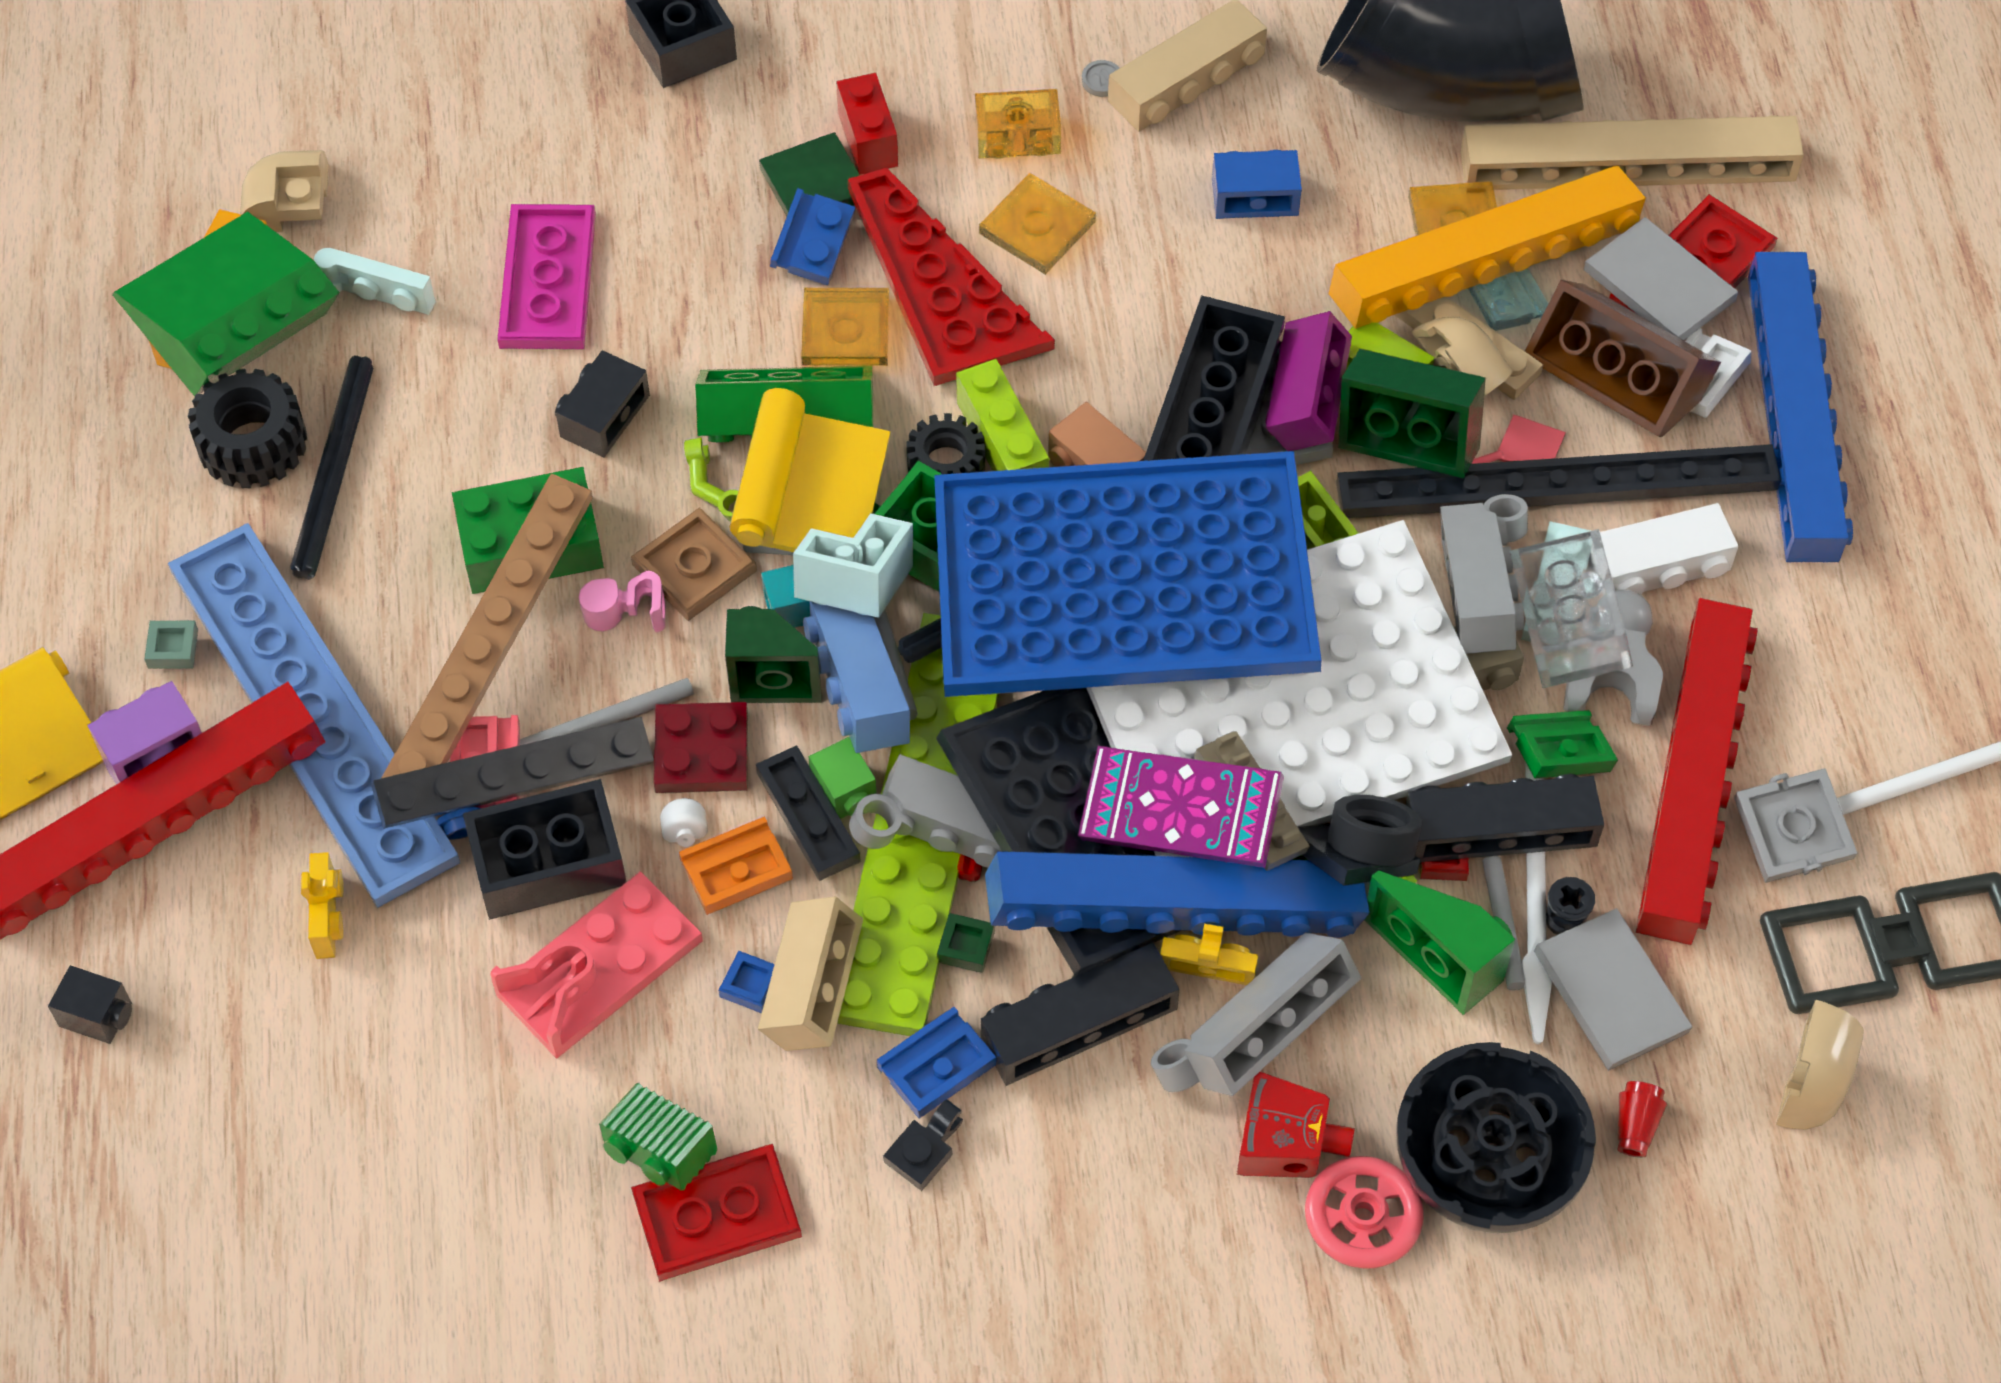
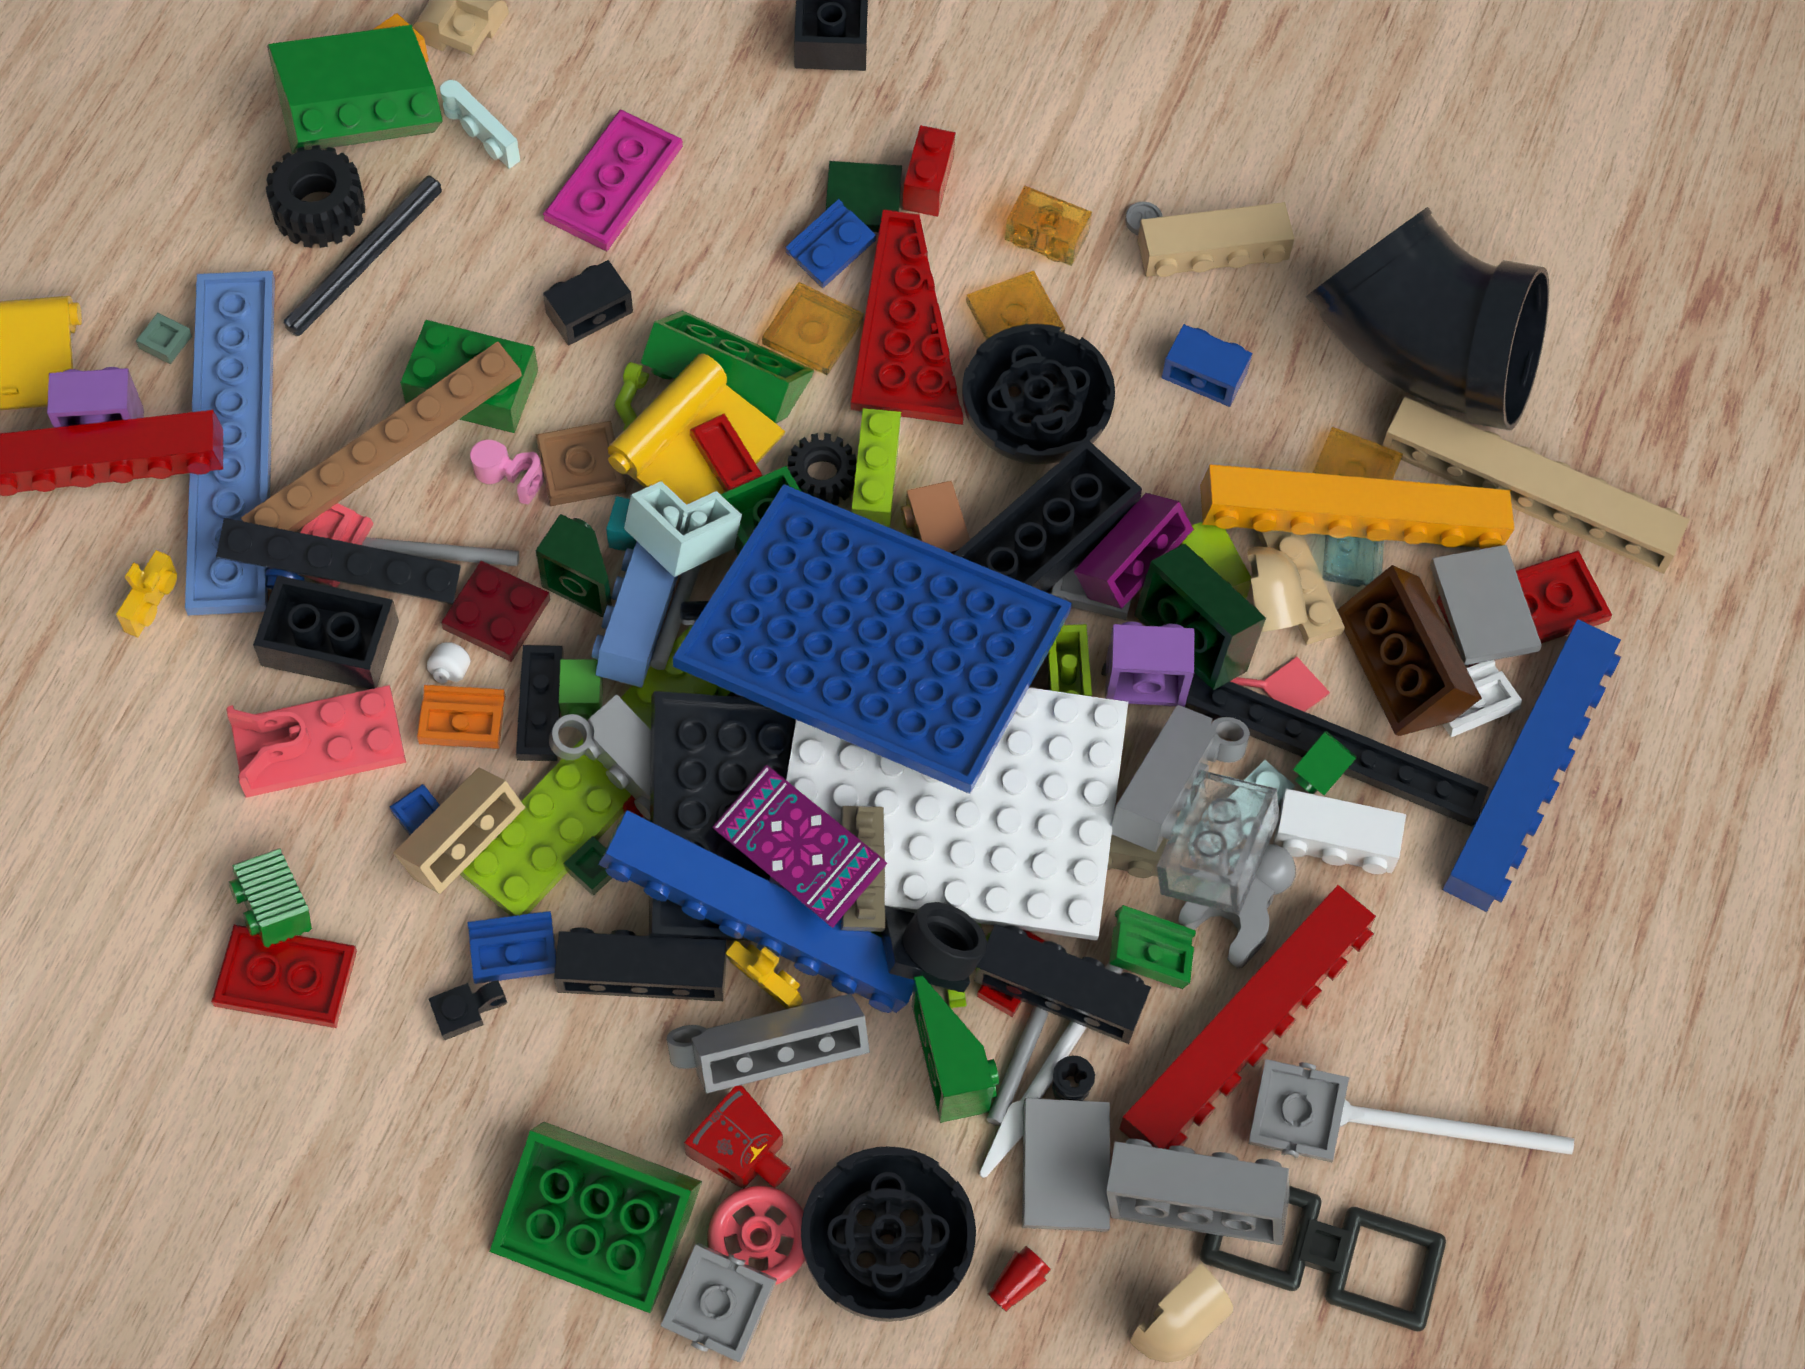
camera: 25 degrees right, 5 degrees up
none -> green slope [489,1122,702,1313]
none -> light grey plate [661,1243,777,1362]
none -> red tile [690,413,763,492]
none -> black brick [962,324,1115,464]
none -> medium lavender brick [1105,622,1194,707]
none -> light grey brick [1106,1139,1290,1245]
none -> green brick [1293,731,1357,795]

